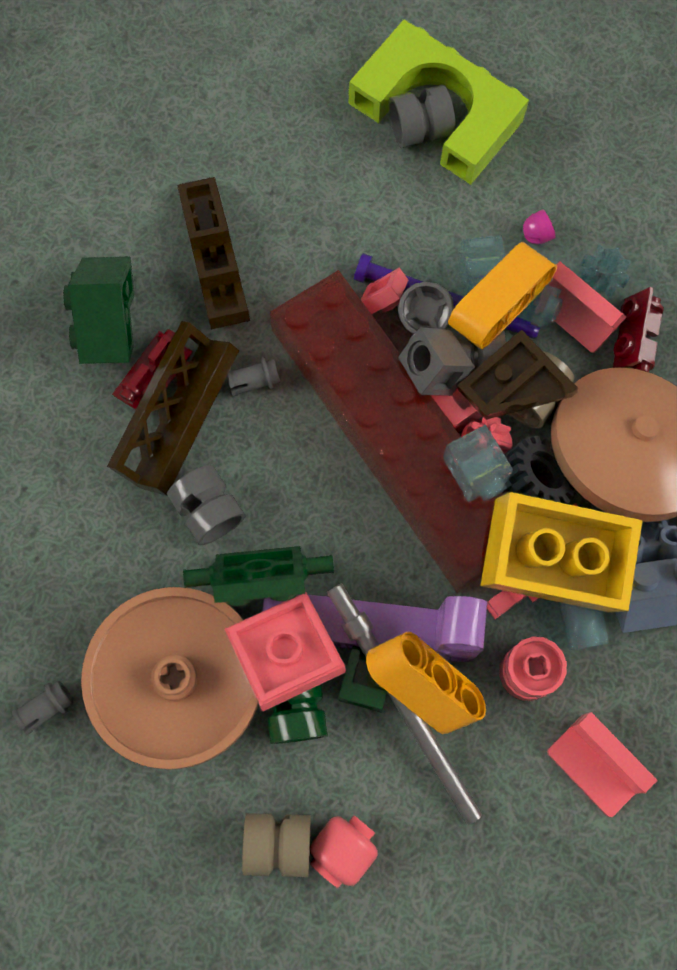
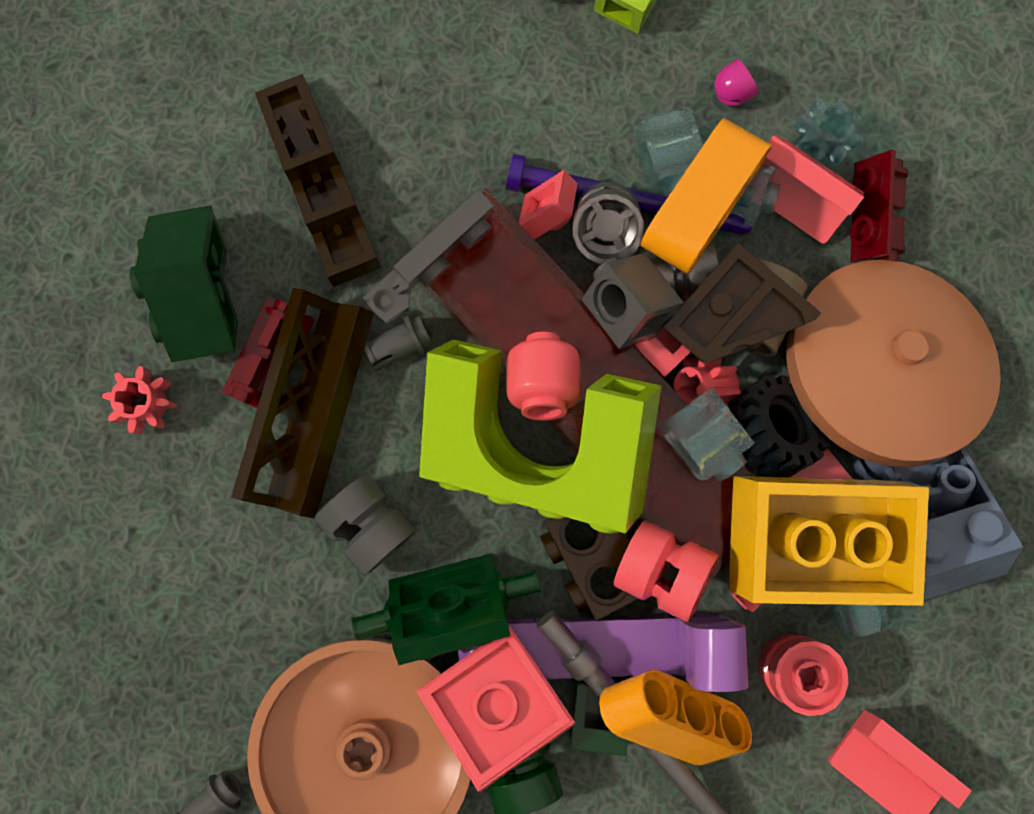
camera: 10 degrees left, 10 degrees up
none -> coral gear [102,366,177,435]
none -> dark grey hinge [362,191,494,324]
none -> lime arch [419,339,661,534]
none -> coral head [506,331,581,421]
none -> dark brown brick [539,517,639,621]
none -> coral wheel [614,520,720,623]

